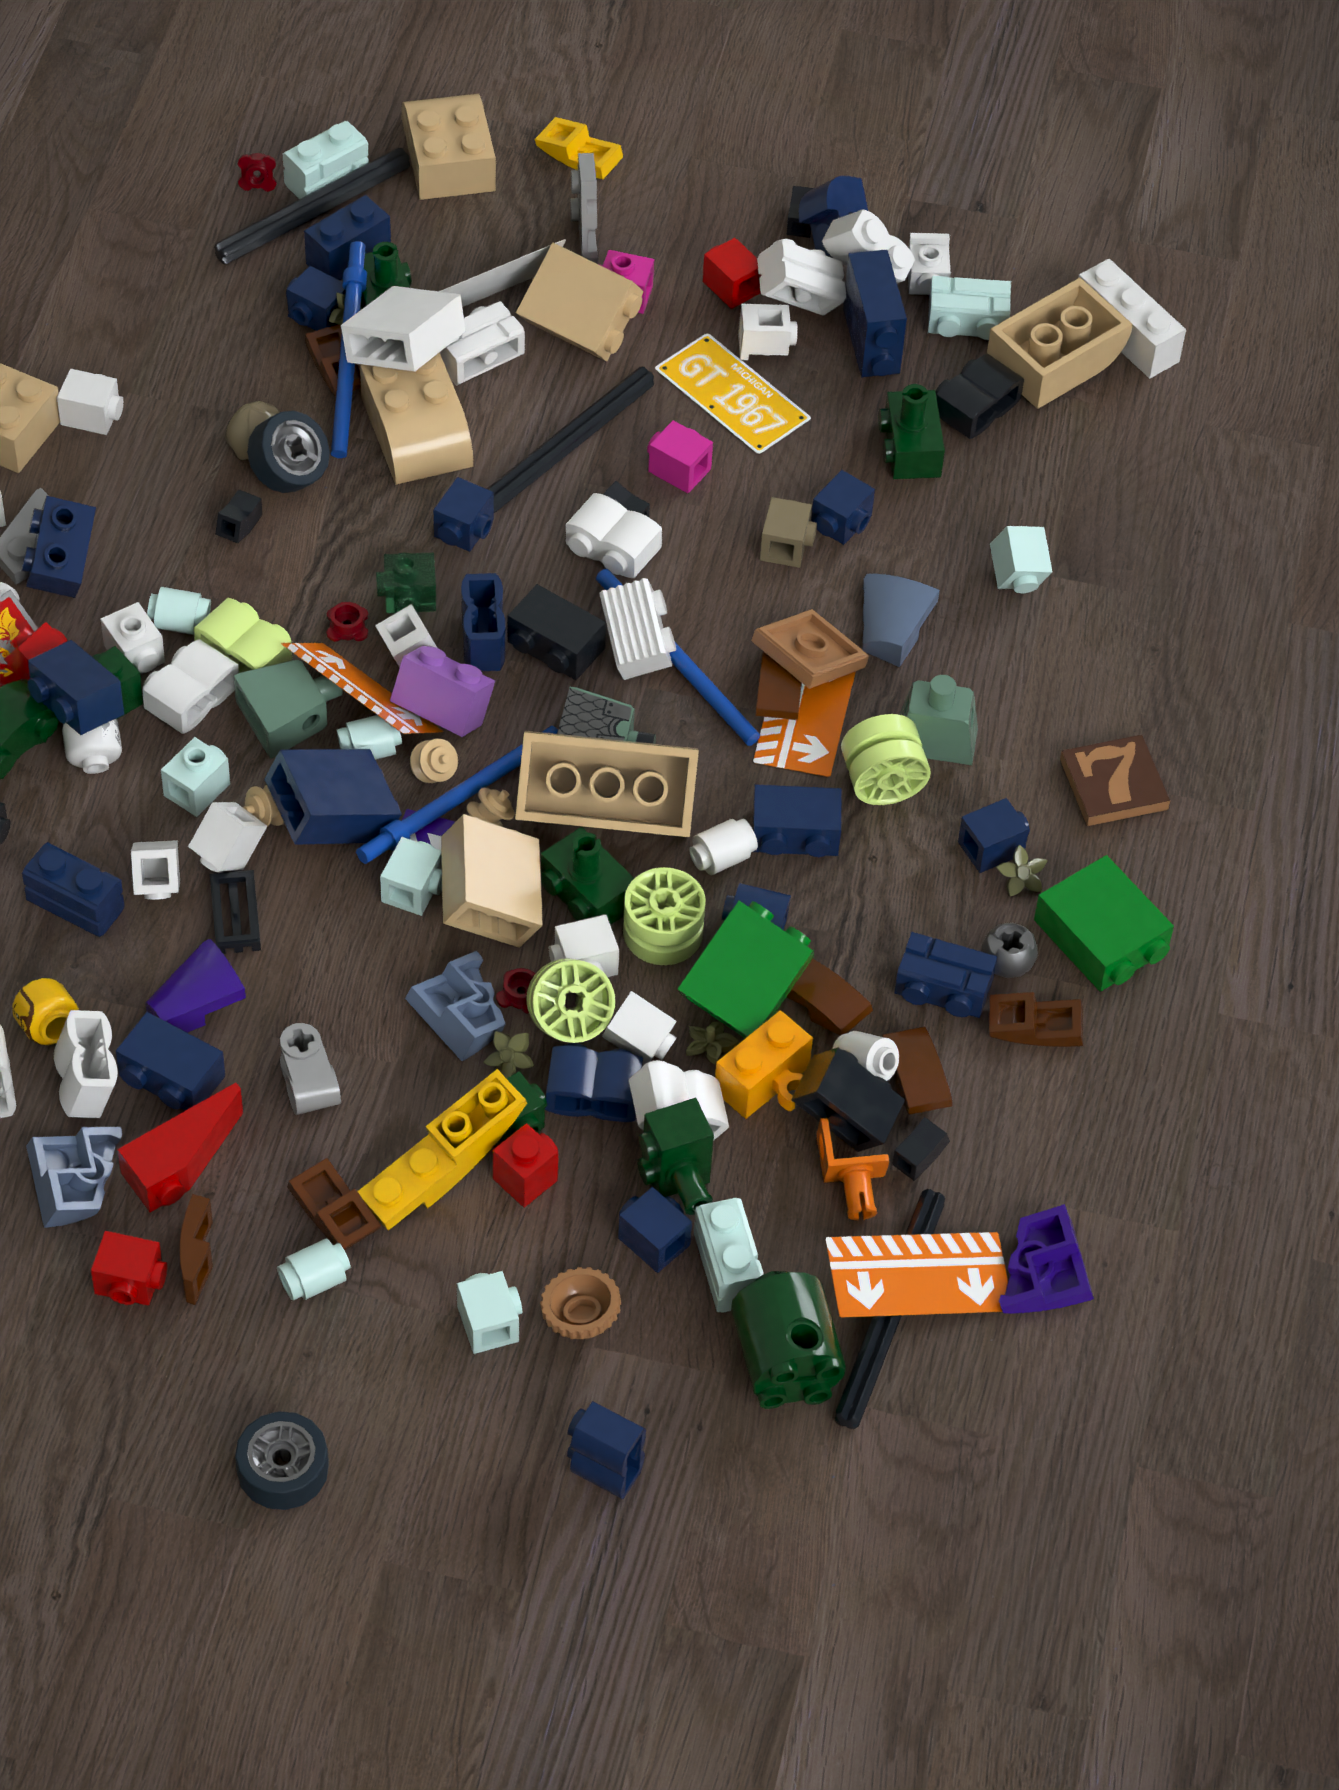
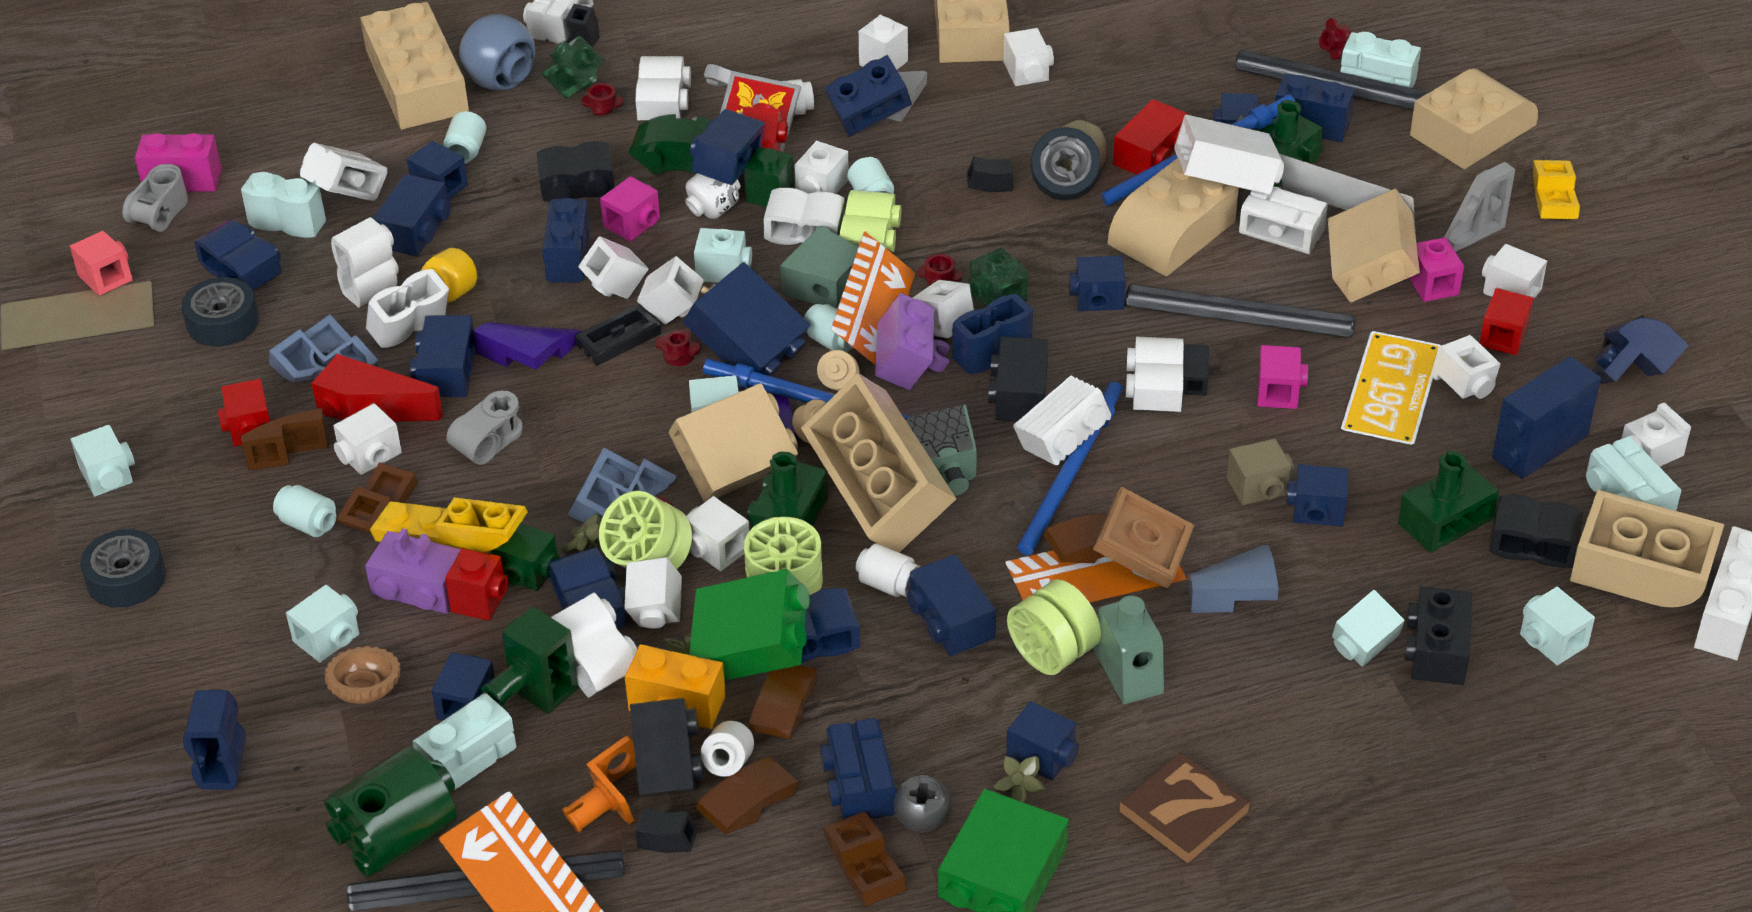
camera: 65 degrees right, 10 degrees down
white brick [757,239,846,316] -> none
white brick [822,209,915,283] -> none
none -> light aqua brick [70,425,135,497]
none -> white brick [333,403,402,475]
none -> medium lavender brick [365,528,461,614]
none -> dark pink brick [600,176,660,241]
none -> dark red plate [655,329,701,366]
none -> red brick [1113,99,1190,175]
none -> black brick [1404,586,1472,685]
none -> white brick [1482,244,1547,298]
none -> light aqua brick [1520,587,1595,665]

